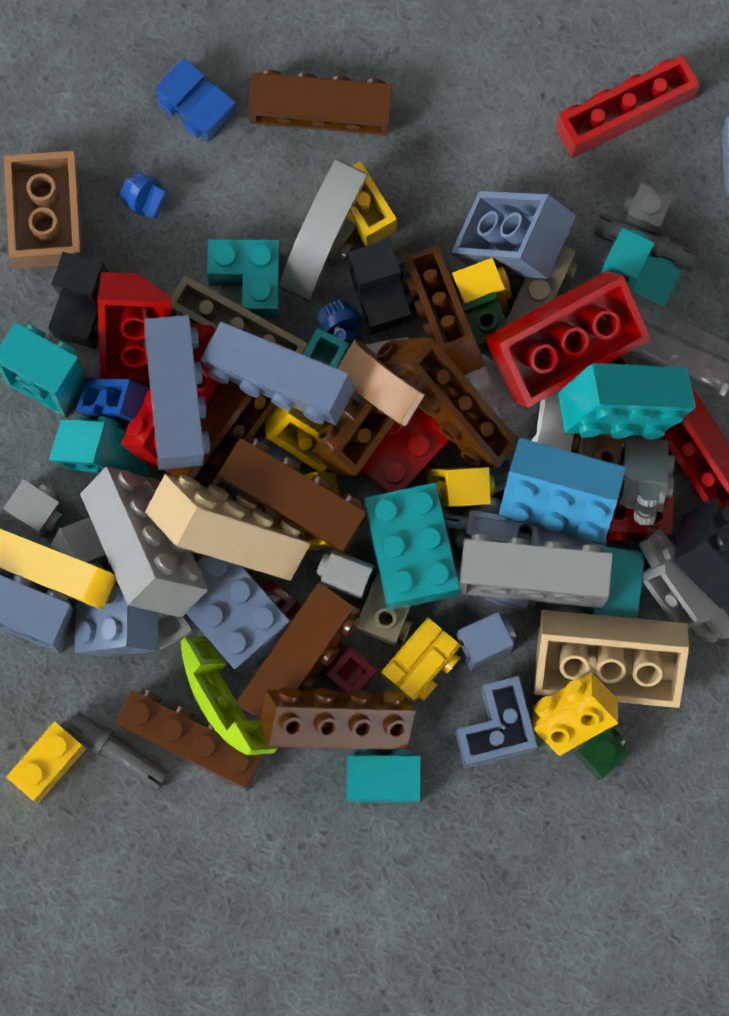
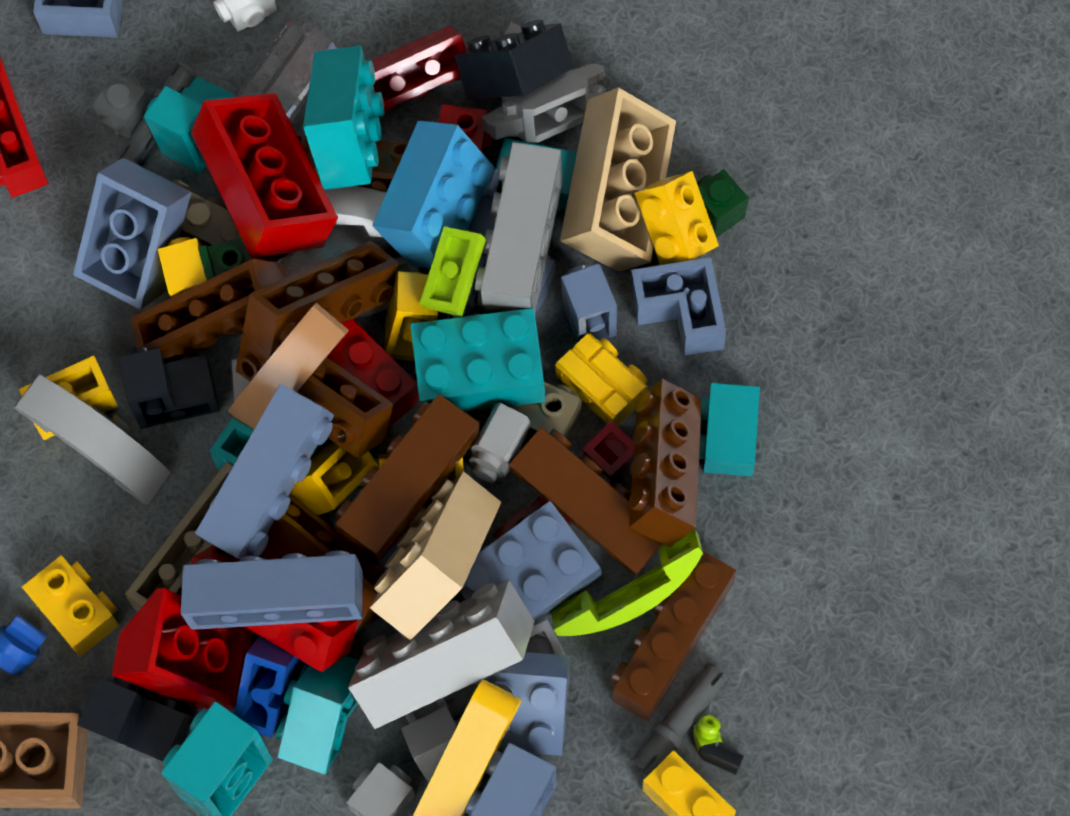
camera: 80 degrees left, 10 degrees down
teal brick [207,240,280,319] -> none
blue piece [317,299,361,345] -> none
light grey hinge [619,436,675,526] -> none
none -> yellow brick [22,555,119,657]
none -> lime plate [420,226,486,317]
none -> arm [693,715,744,775]

